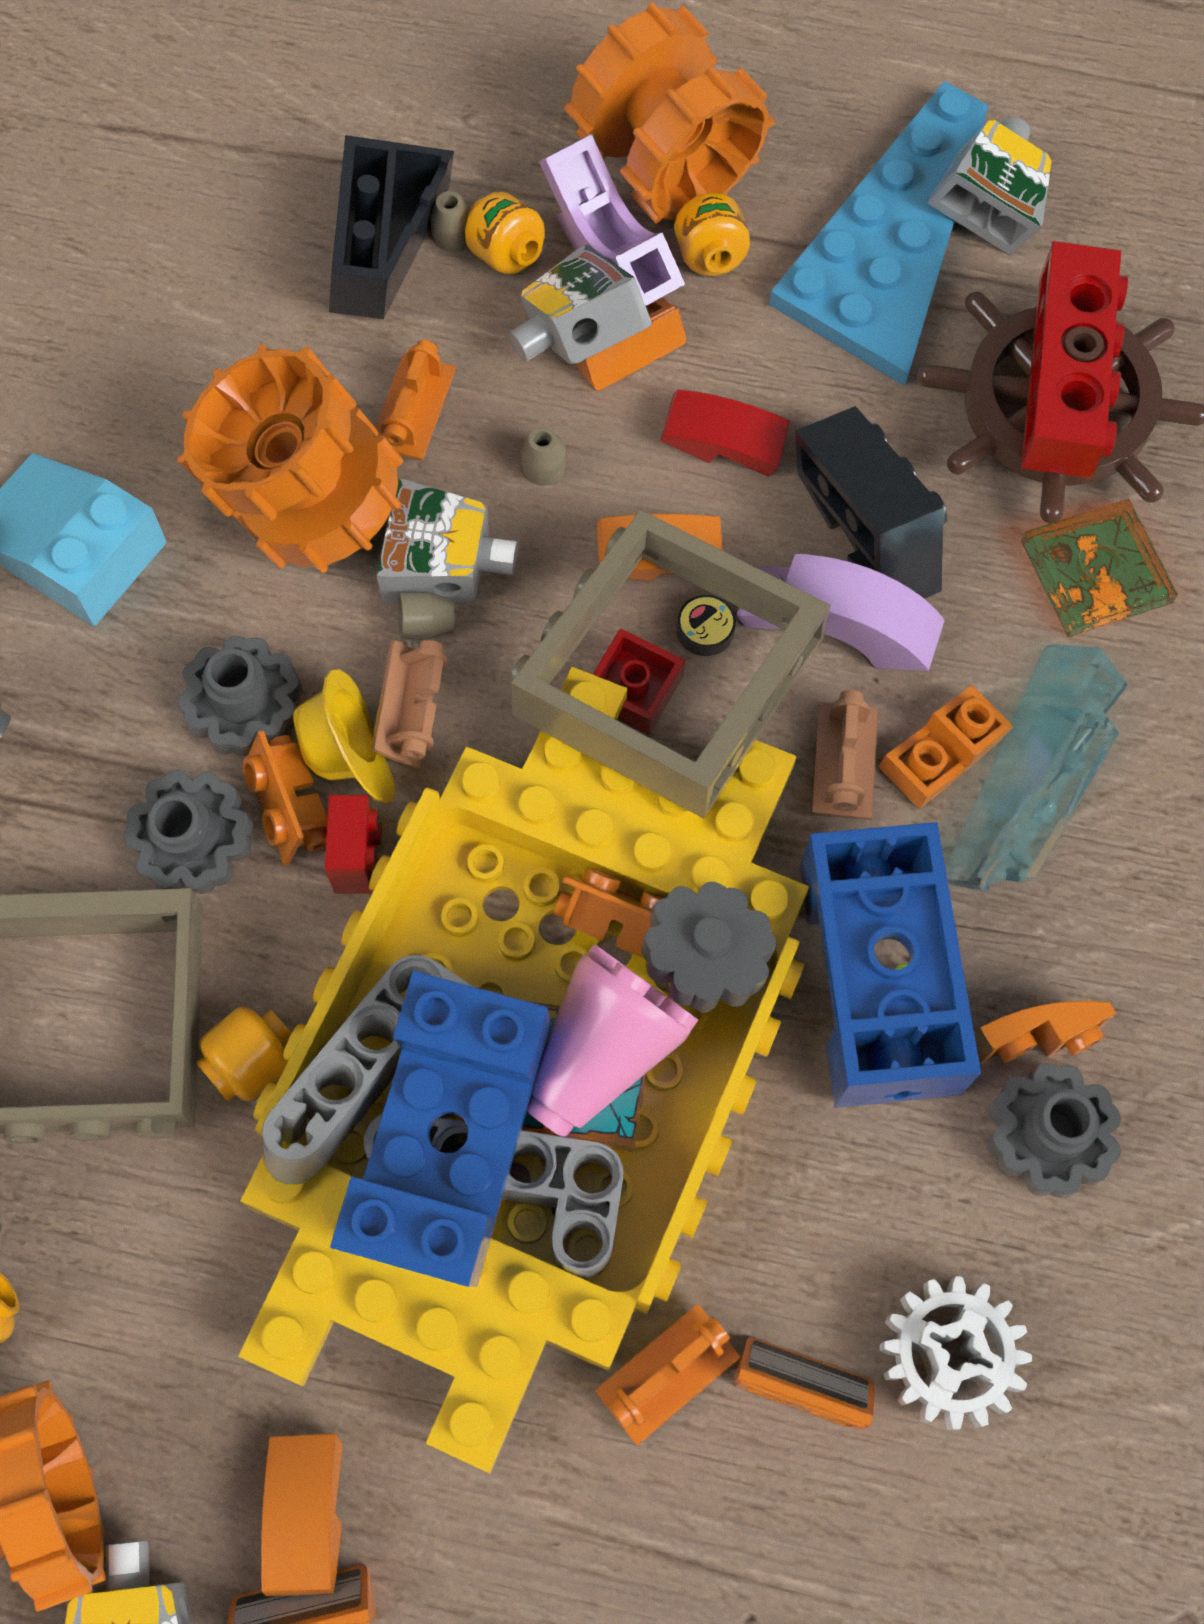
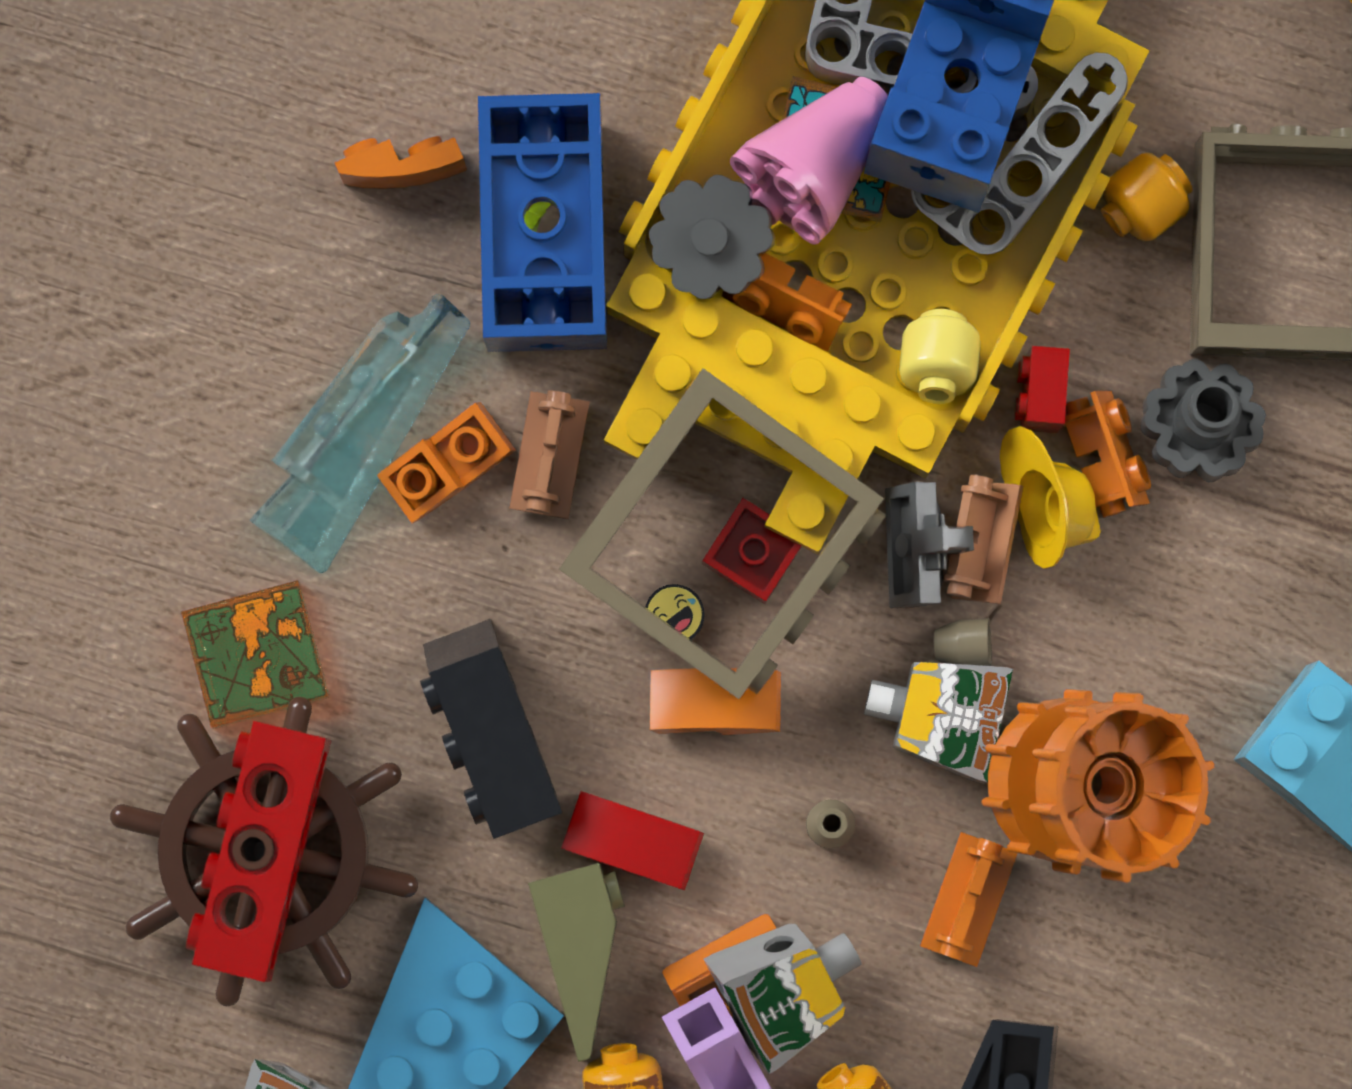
camera: 175 degrees left, 15 degrees up
dark grey plant [178,636,303,756] -> none
lavender arch [736,554,945,671] -> none
dark grey plant [987,1063,1122,1199] -> none
none -> olive slope [528,863,625,1062]
none -> dark grey hinge [885,482,974,609]
none -> light yellow head [899,309,981,404]

